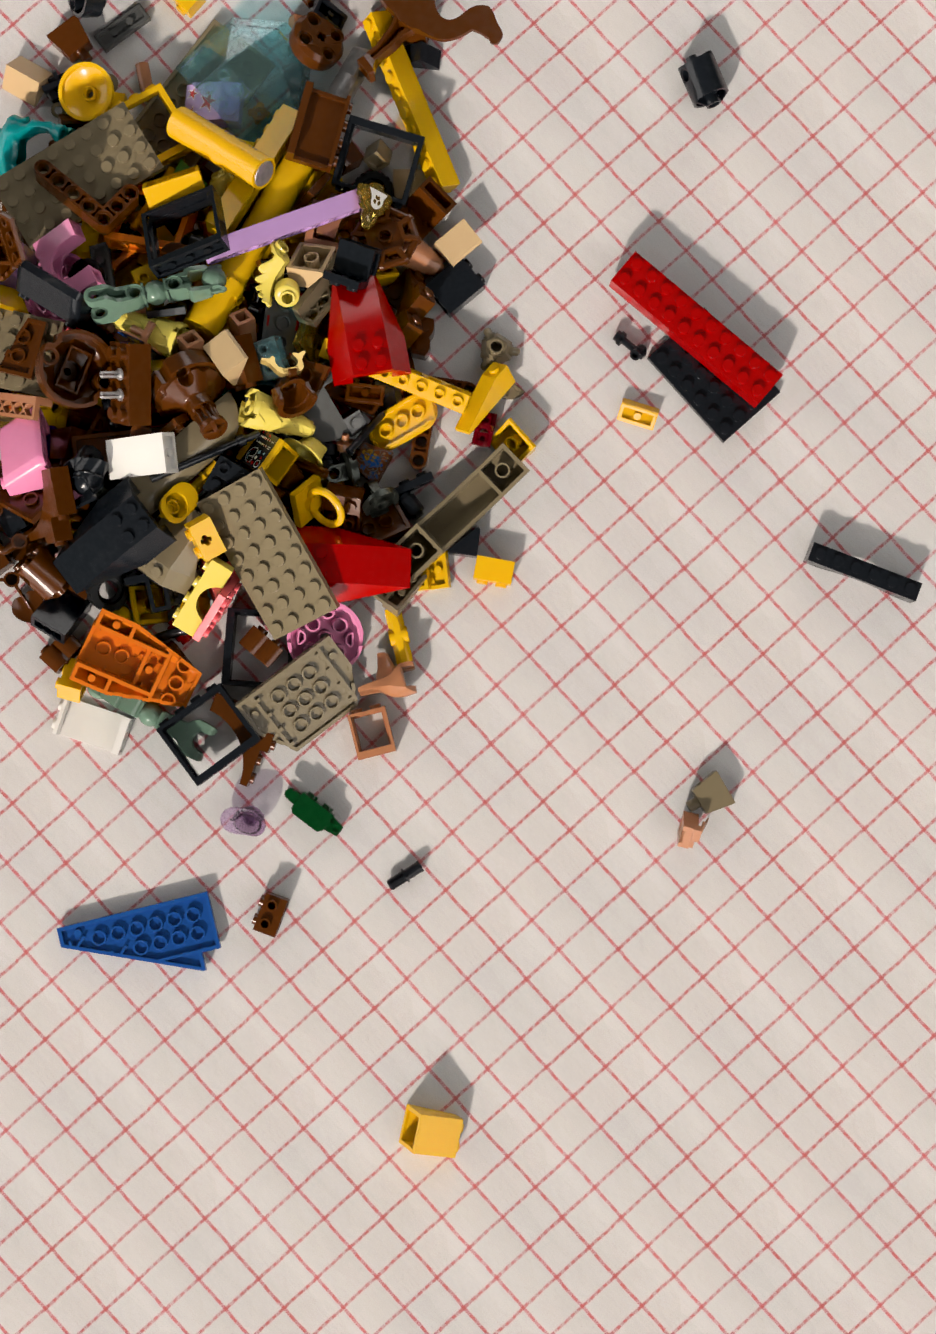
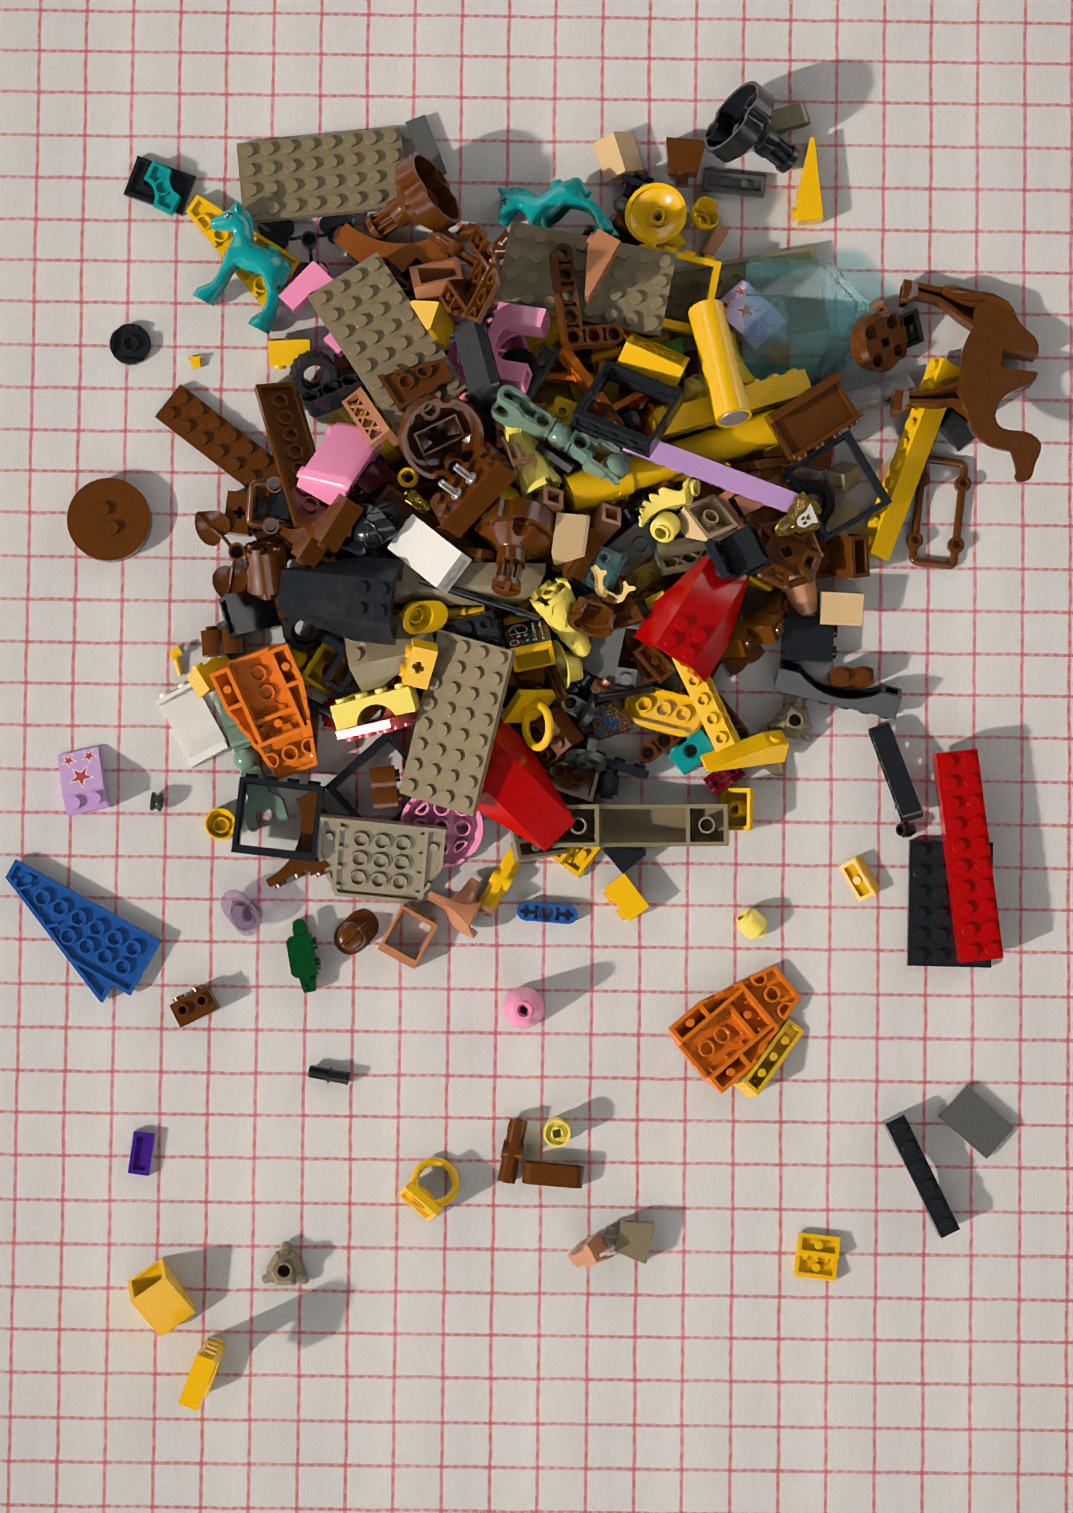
camera: 45 degrees right, 0 degrees up
none -> lavender slope [57,746,112,816]
none -> dark purple tile [128,1131,156,1176]
none -> pearl dark grey bush [150,792,164,812]
none -> yellow hand [169,646,183,676]
none -> yellow arch [178,1337,227,1411]
none -> yellow hat [205,808,235,840]
none -> dark tan rock [262,1241,309,1285]
none -> reddish brown piece [333,909,379,955]
none -> yellow tile [397,1157,460,1221]
none -> yellow cone [398,467,419,488]
none -> clear yellow slope [403,489,431,513]
none -> reddish brown piece [497,1118,528,1184]
none -> bright pink cone [503,987,544,1029]
none -> blue beam [517,902,577,924]
none -> reddish brown beam [522,1161,584,1188]
none -> light yellow wheel [543,1117,571,1147]
none -> nougat slope [584,229,620,306]
none -> teal brick [667,729,715,775]
none -> orange wedge [667,965,801,1094]
none -> yellow hair [690,196,720,231]
none -> yellow slope [733,1018,805,1098]
none -> light yellow head [736,909,767,940]
none -> black arch [773,660,902,719]
none -> yellow slope [793,1232,841,1282]
none -> reddish brown brick [829,666,874,689]
none -> black beam [868,722,923,823]
none -> reddish brown bar [906,455,971,569]
none -> dark grey tile [938,1085,1014,1159]

